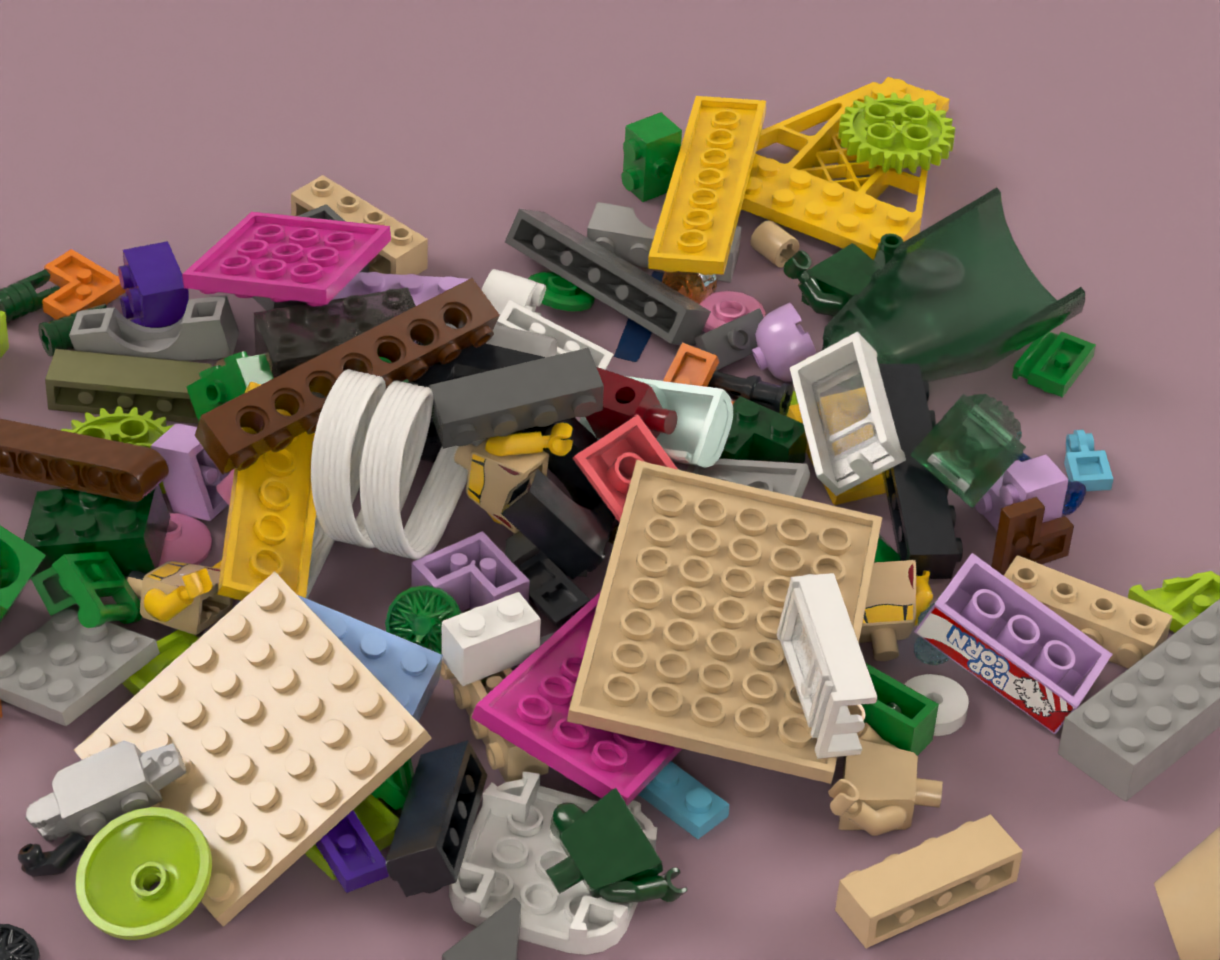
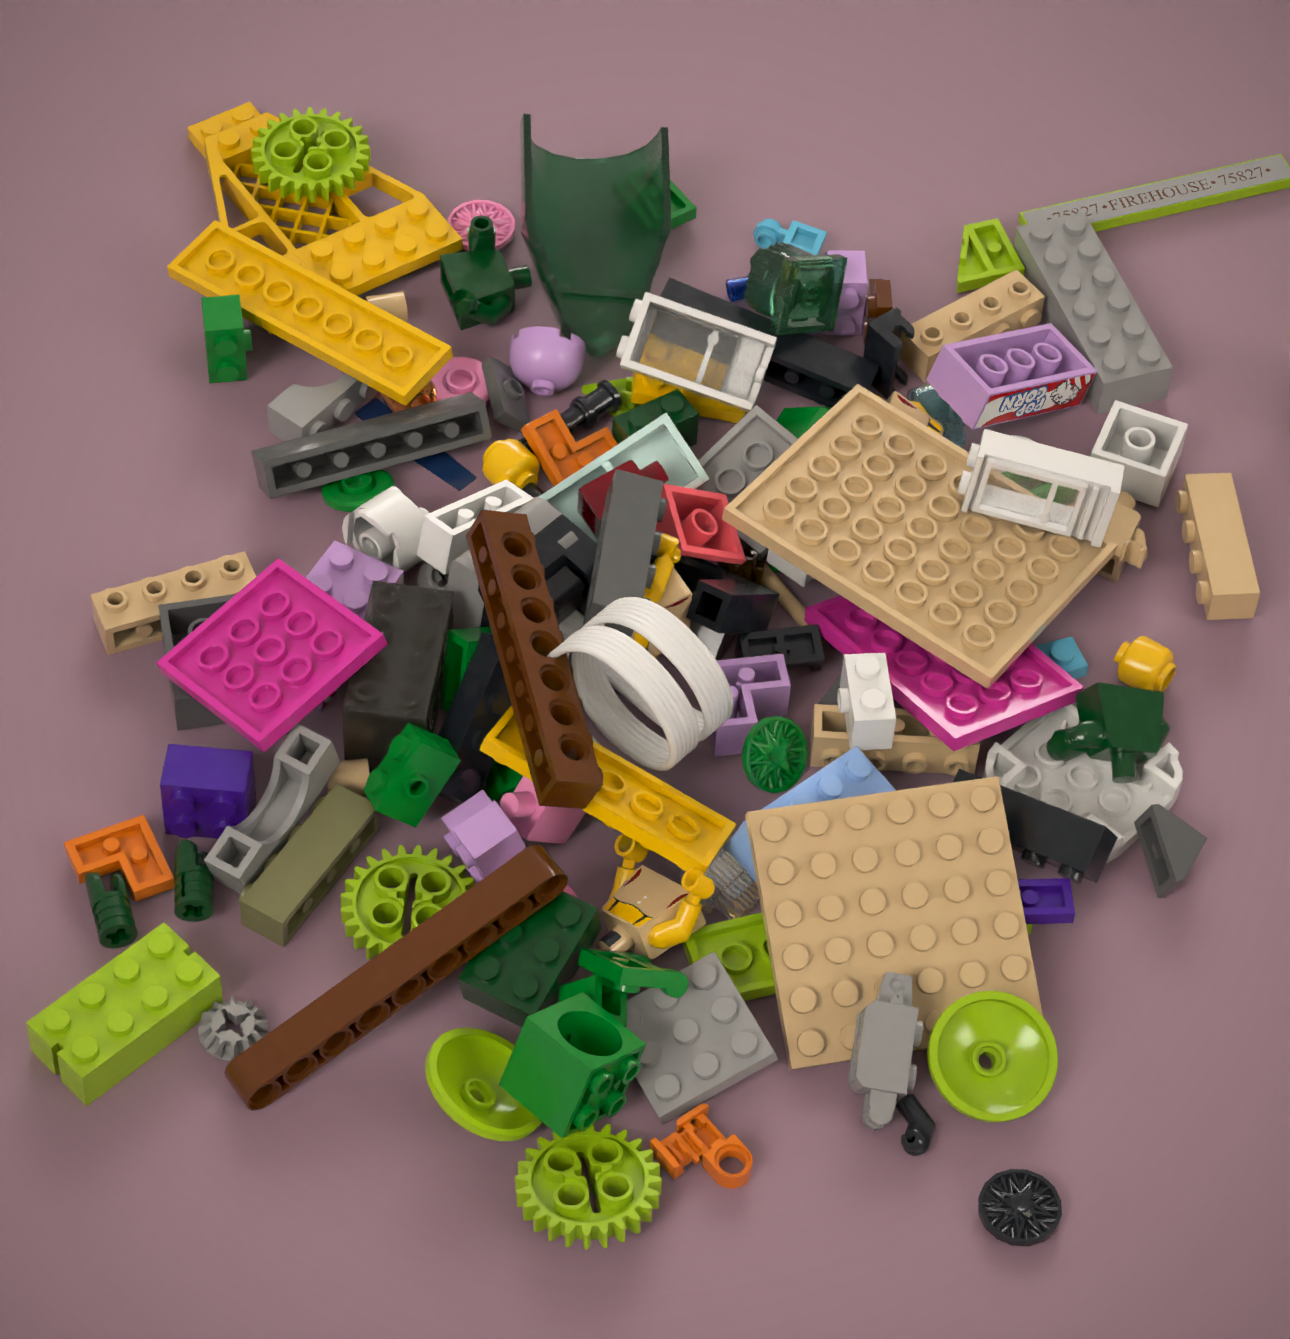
camera: 65 degrees left, 10 degrees up
none -> yellow head [482,439,540,490]
none -> black hinge [863,307,915,399]
none -> white brick [1090,400,1188,507]
none -> yellow head [1114,636,1177,692]

